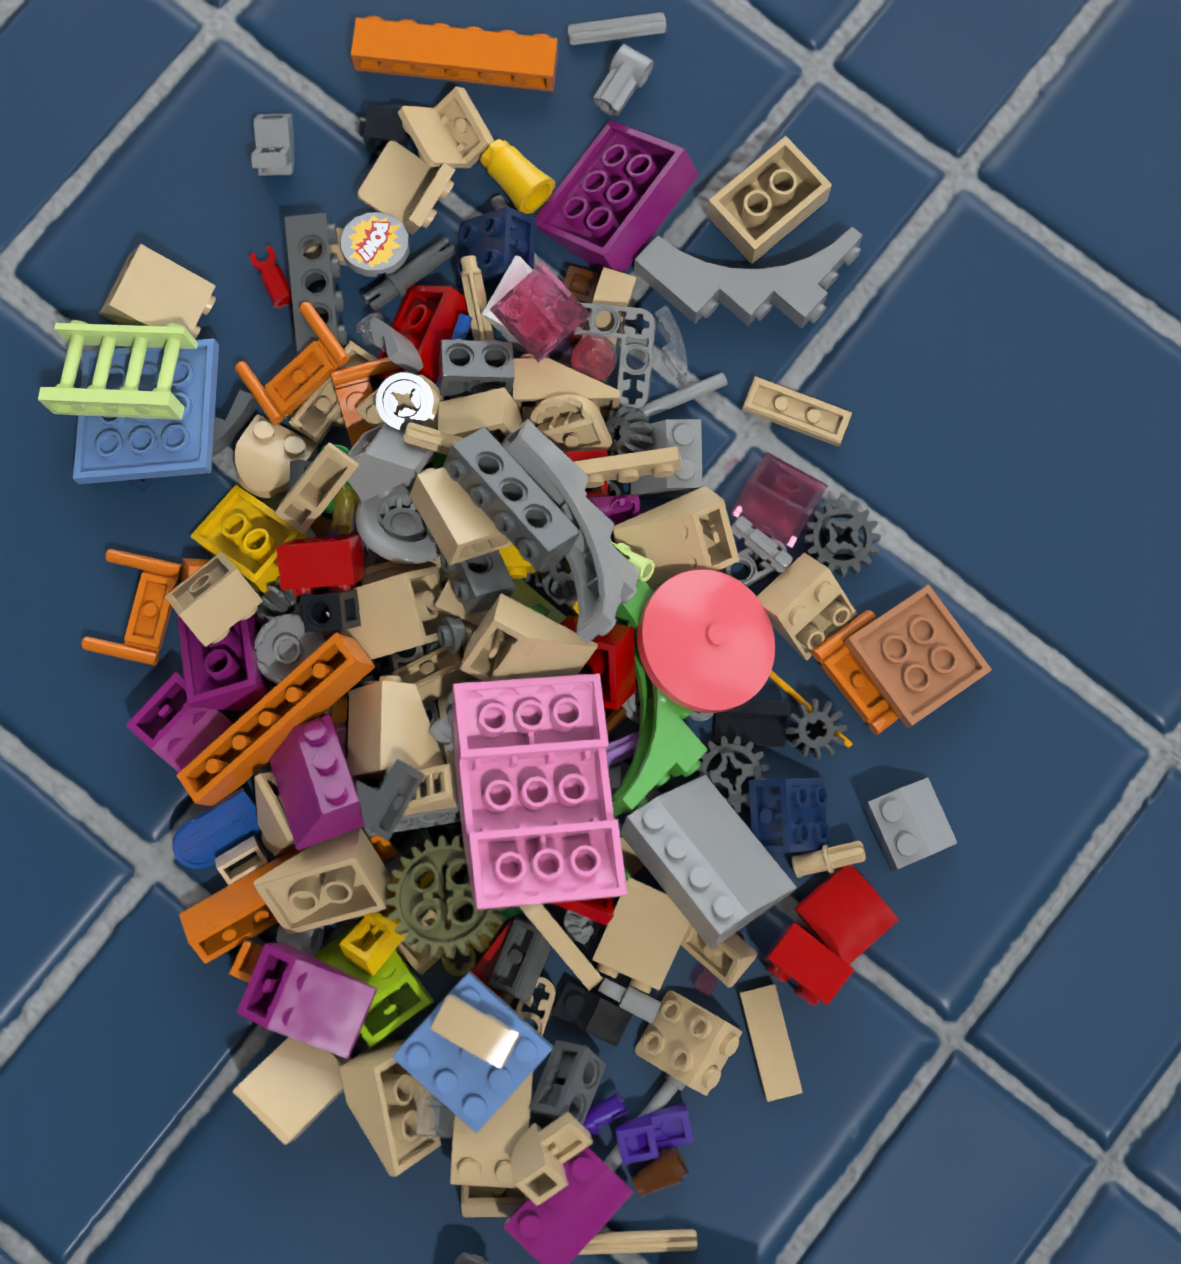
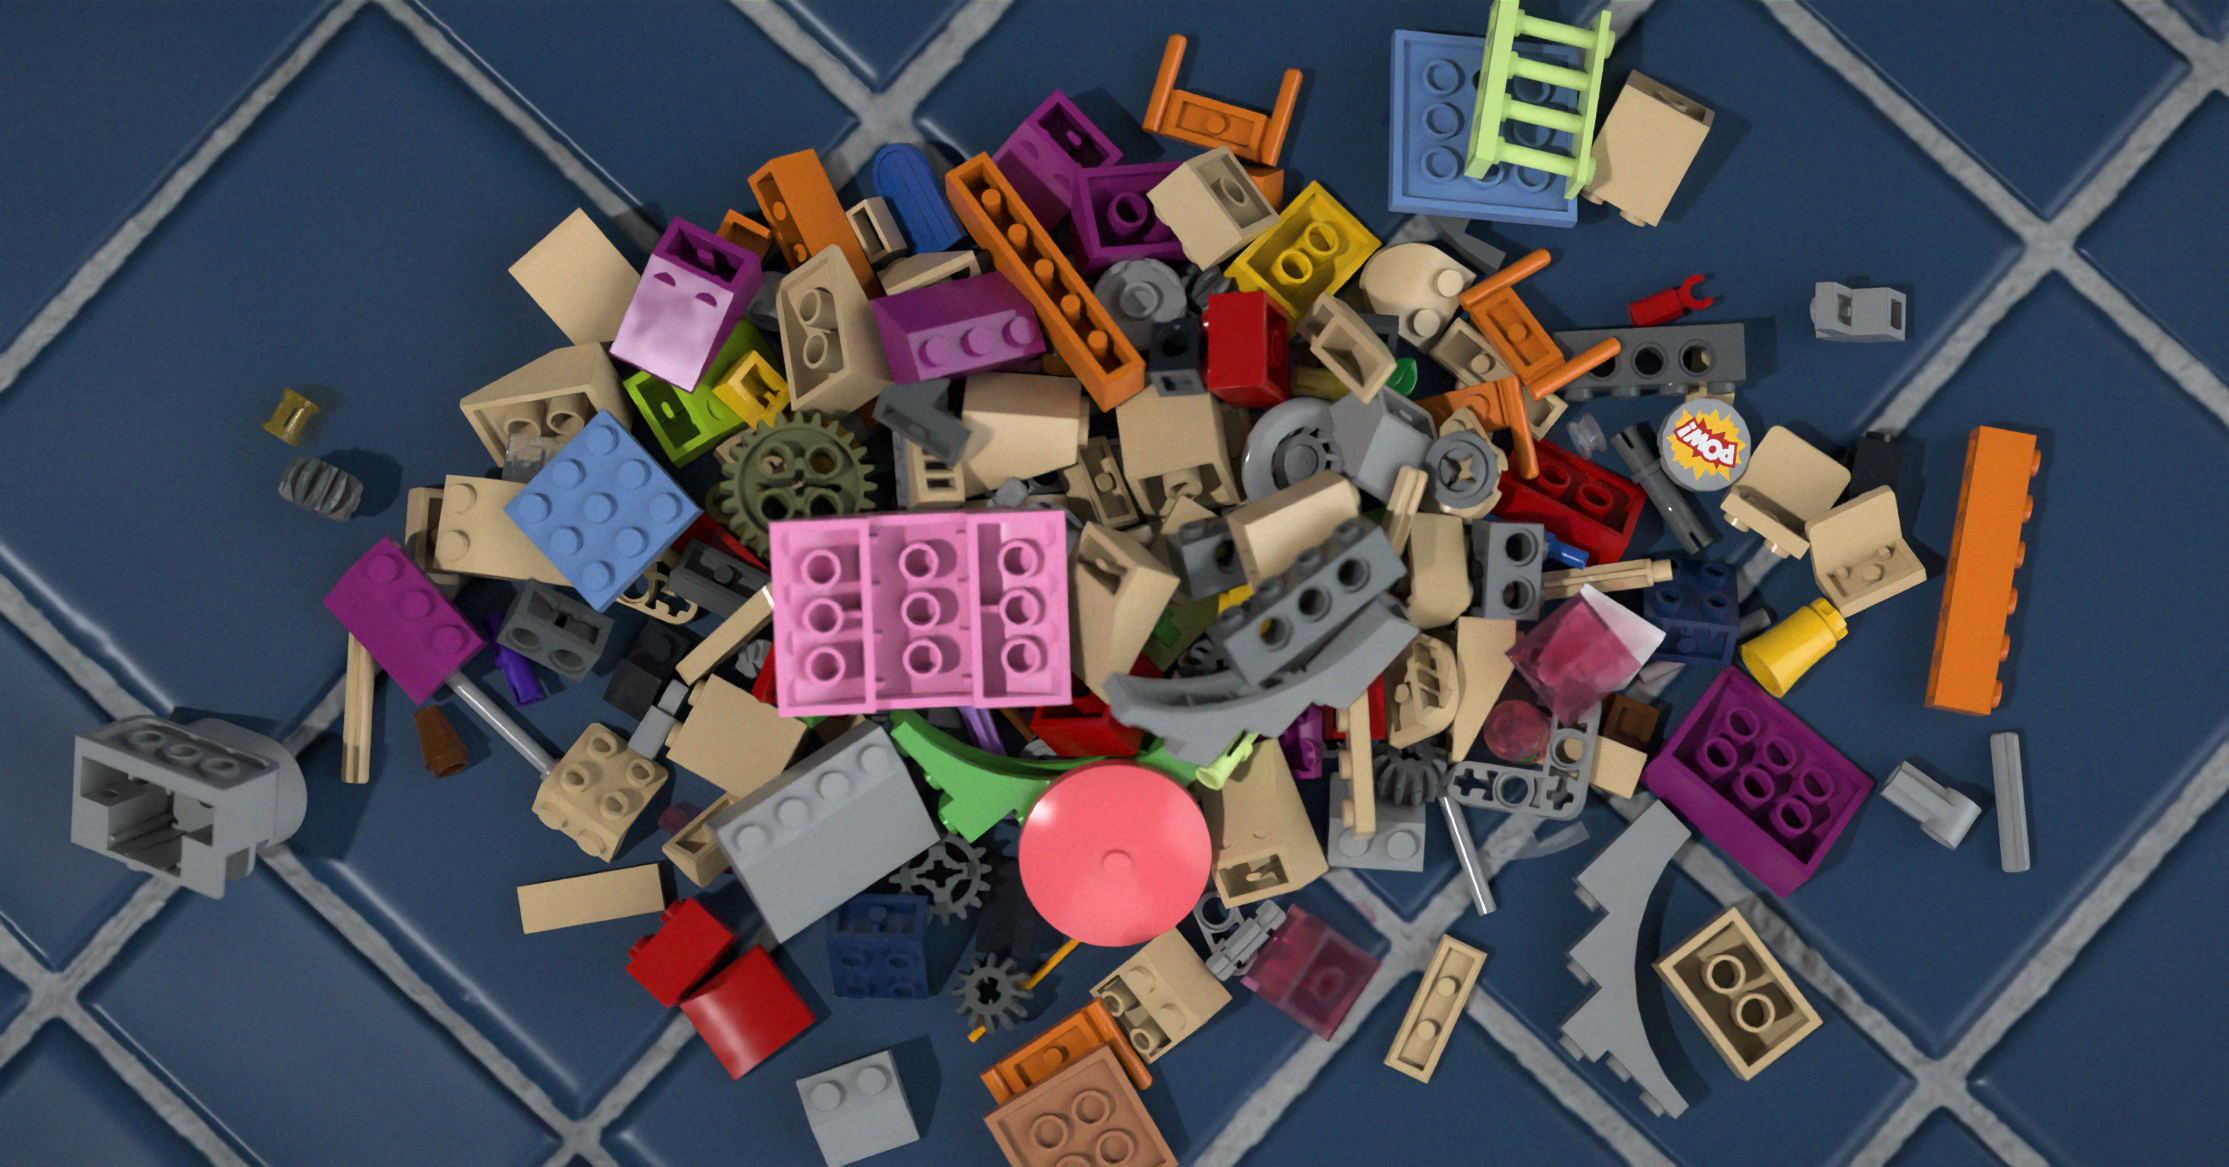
camera: 95 degrees right, 5 degrees up
light grey slope [370,317,423,374] -> none
tan slope [430,995,520,1068] -> none
dark grey plate [437,617,467,653] -> none
tan brick [511,1112,593,1206] -> none
dark purple slope [615,1103,694,1165] -> none
tan axle [792,841,866,878] -> none
dark grey gear [803,500,881,578] -> none

